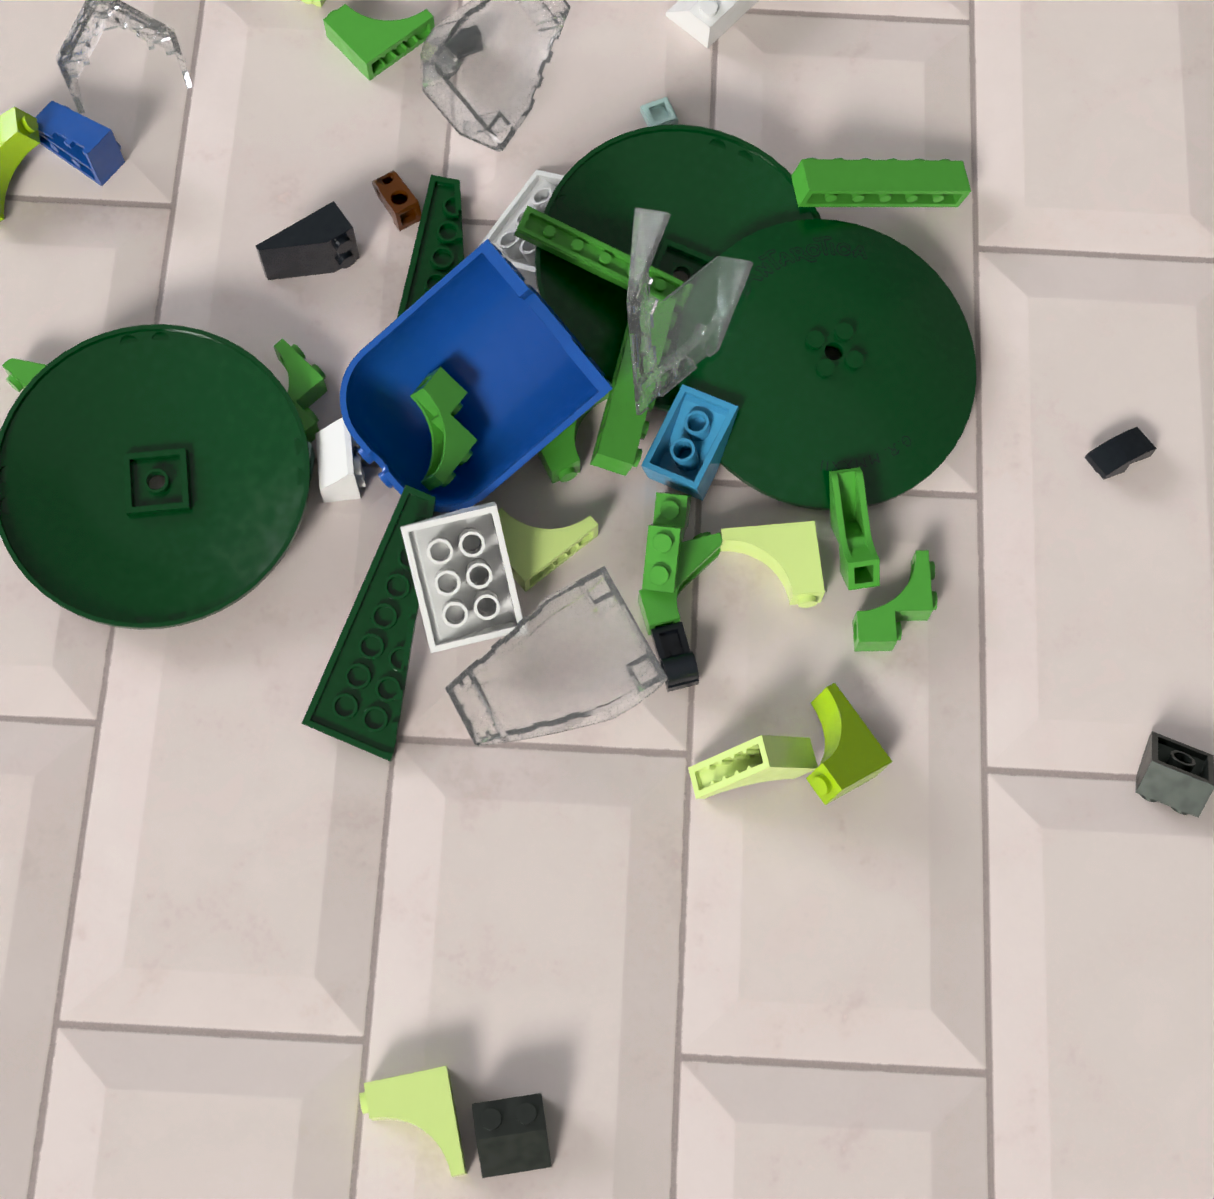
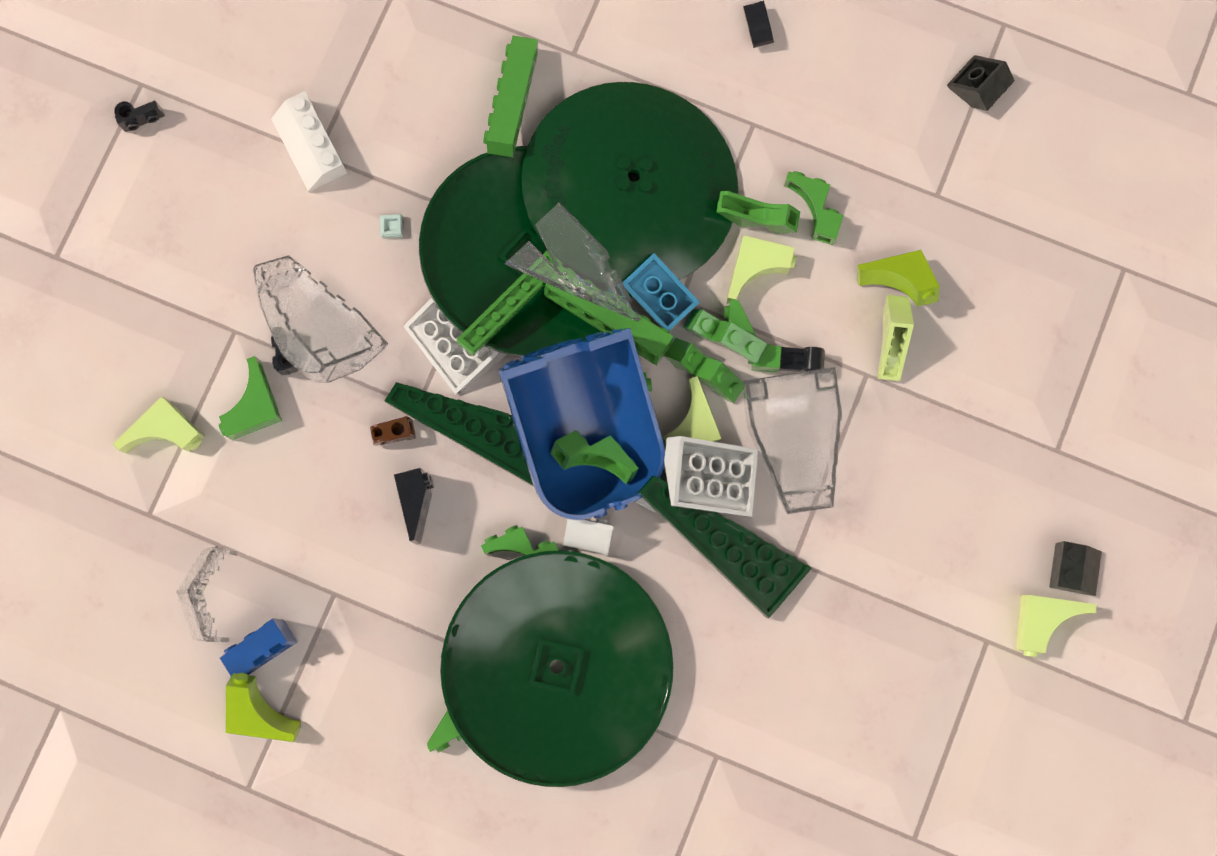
camera: 65 degrees left, 10 degrees up
none -> bright green arch [664,338,746,404]

